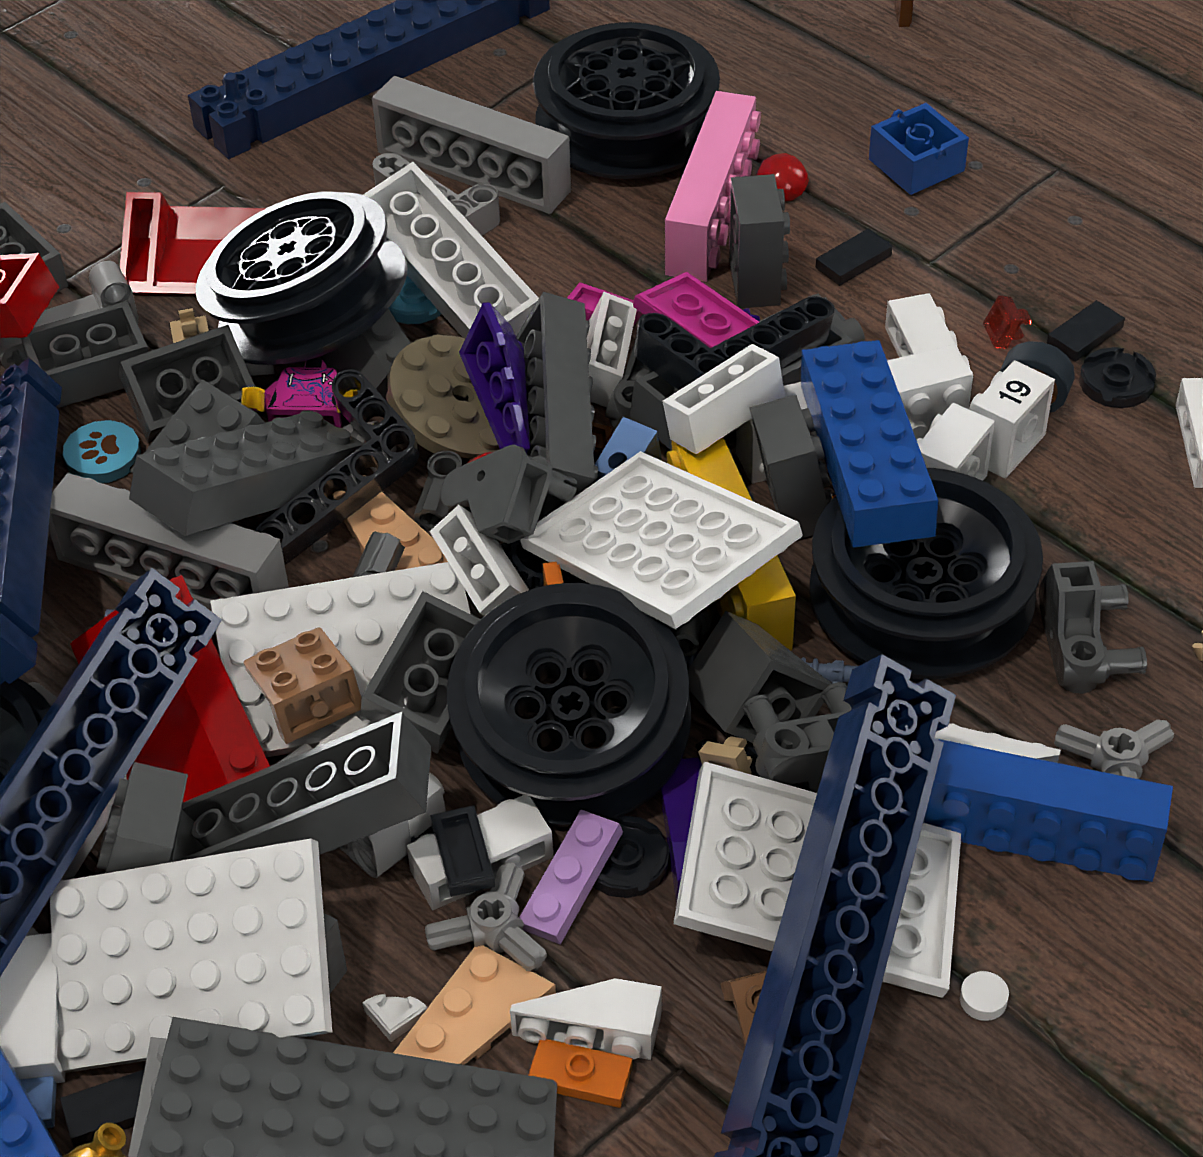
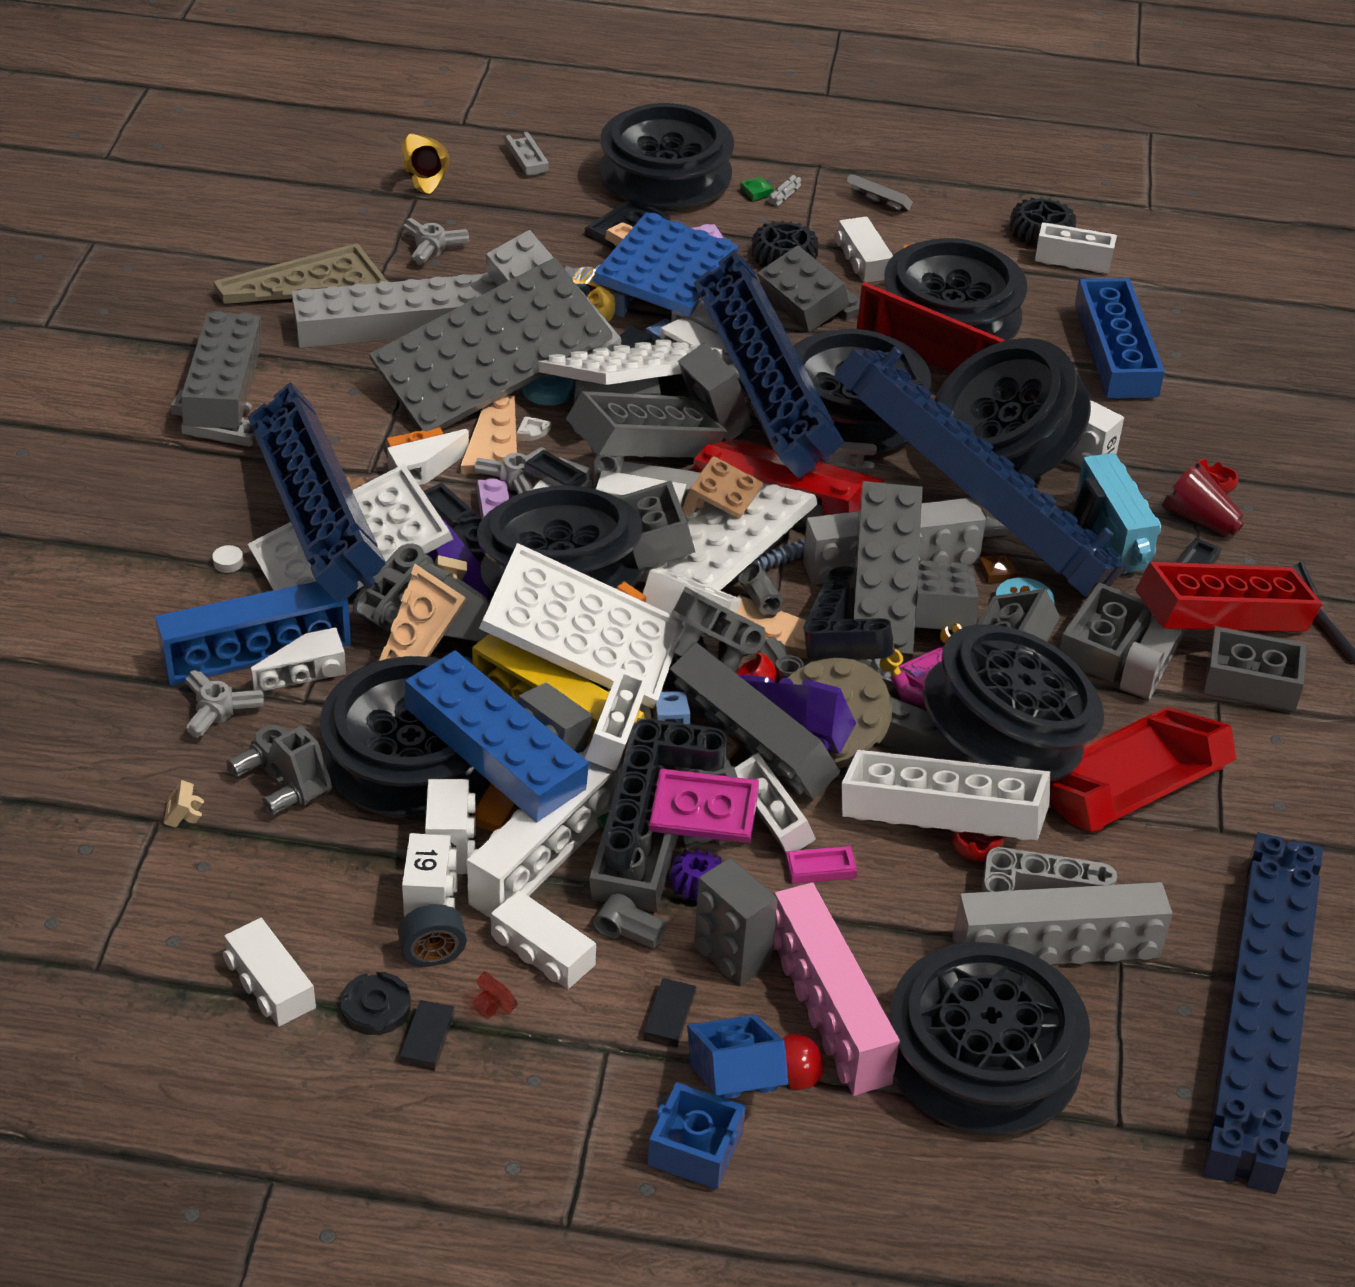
camera: 140 degrees right, 5 degrees down
none -> light nougat wing [379,564,467,661]
none -> black tile [423,483,475,529]
none -> blue brick [687,1014,788,1098]

